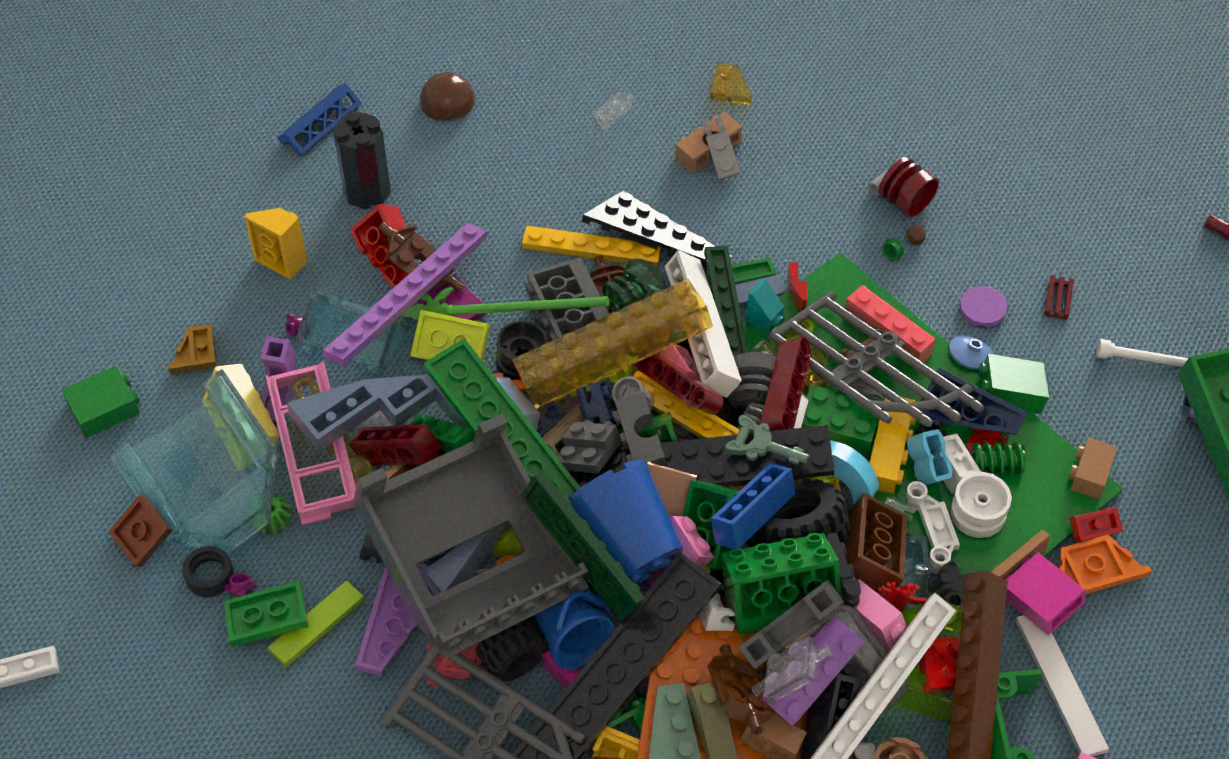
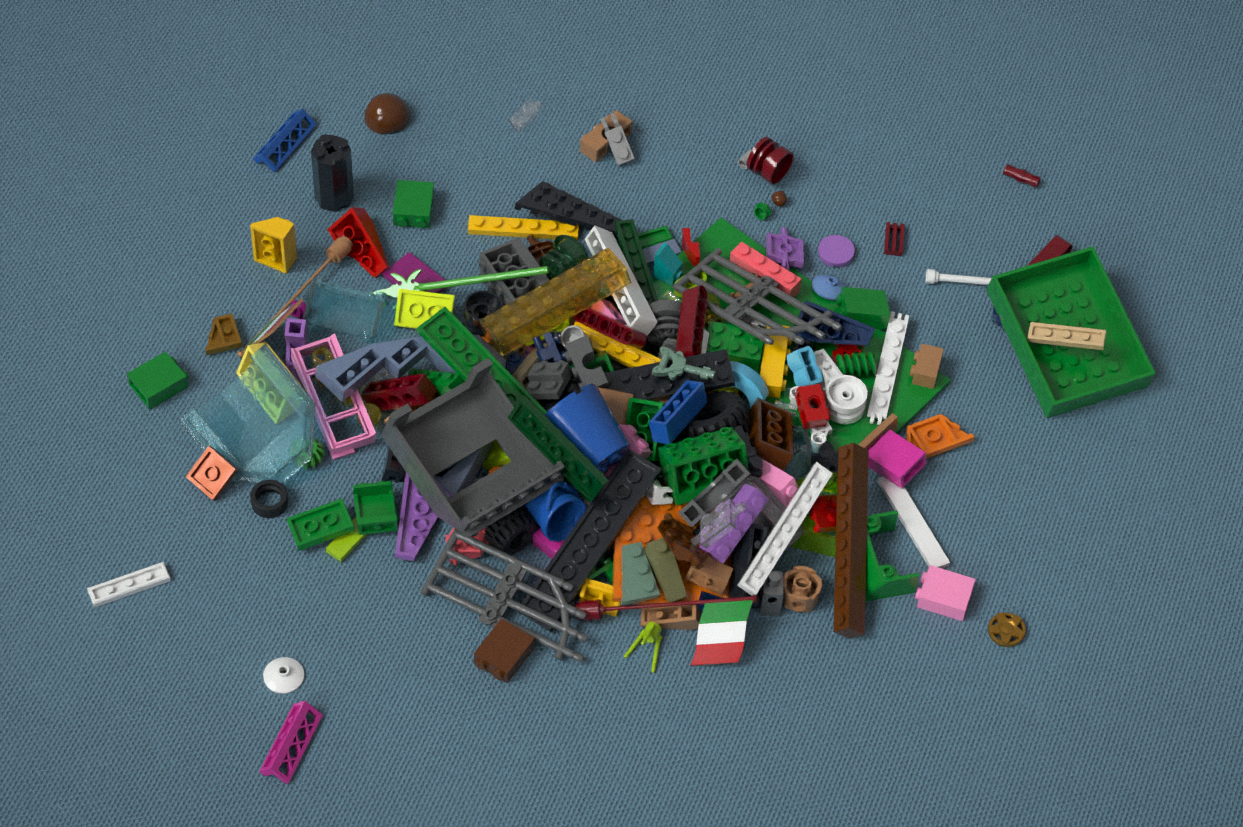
camera: 10 degrees left, 0 degrees up
magenta plate [224,573,256,596] -> none
medium lavender plate [323,223,487,367] -> none
reddish brown plate [378,221,464,293] -> none
clear yellow wing [710,63,752,105] -> none
red piece [876,582,928,612] -> none
red plate [1069,507,1123,542] -> none
none -> medium nougat flag [237,236,353,358]
none -> green panel [353,481,398,535]
none -> green brick [393,180,434,228]
none -> medium lavender plate [766,227,804,271]
none -> red brick [795,384,831,429]
none -> white hinge [867,311,909,425]

